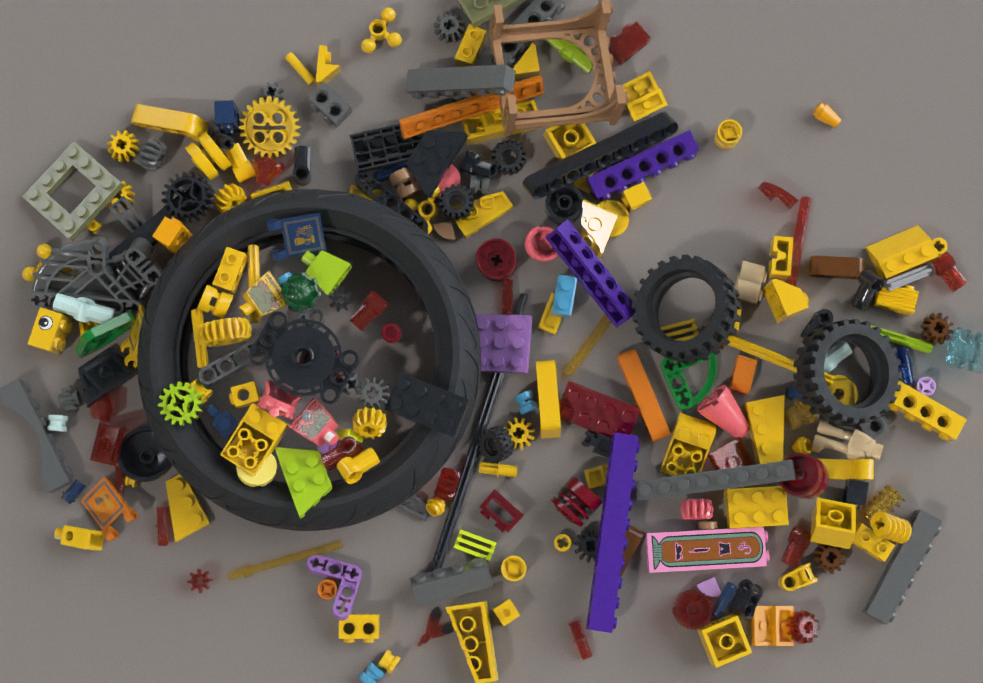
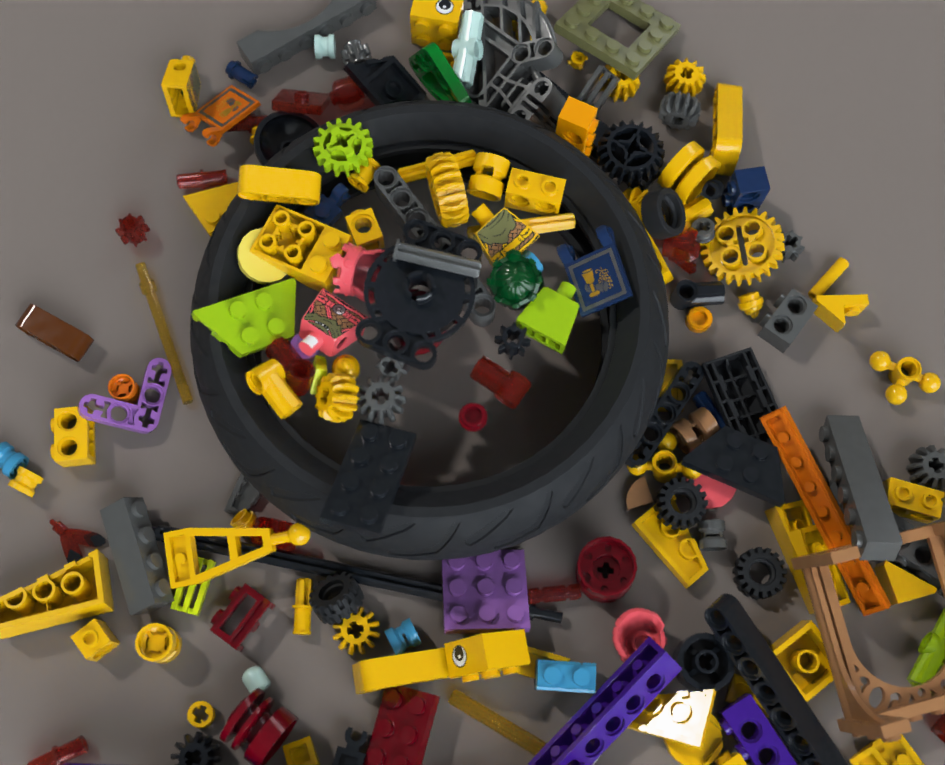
camera: 80 degrees right, 10 degrees down
black piece [459,151,498,178] -> none
none -> reddish brown beam [15,304,94,362]
none -> yellow plate [163,523,311,589]
none -> yellow beam [237,165,322,206]
none -> light aqua piece [242,666,271,694]
none -> yellow plate [331,354,361,380]
none -> dark grey axle [392,238,482,278]
none -> yellow brick [444,629,531,683]
none -> black tyre [641,188,686,240]
none -> light orange tile [685,306,713,333]
none -> dark grey bush [691,218,715,243]
none -> yellow plate [737,291,764,319]

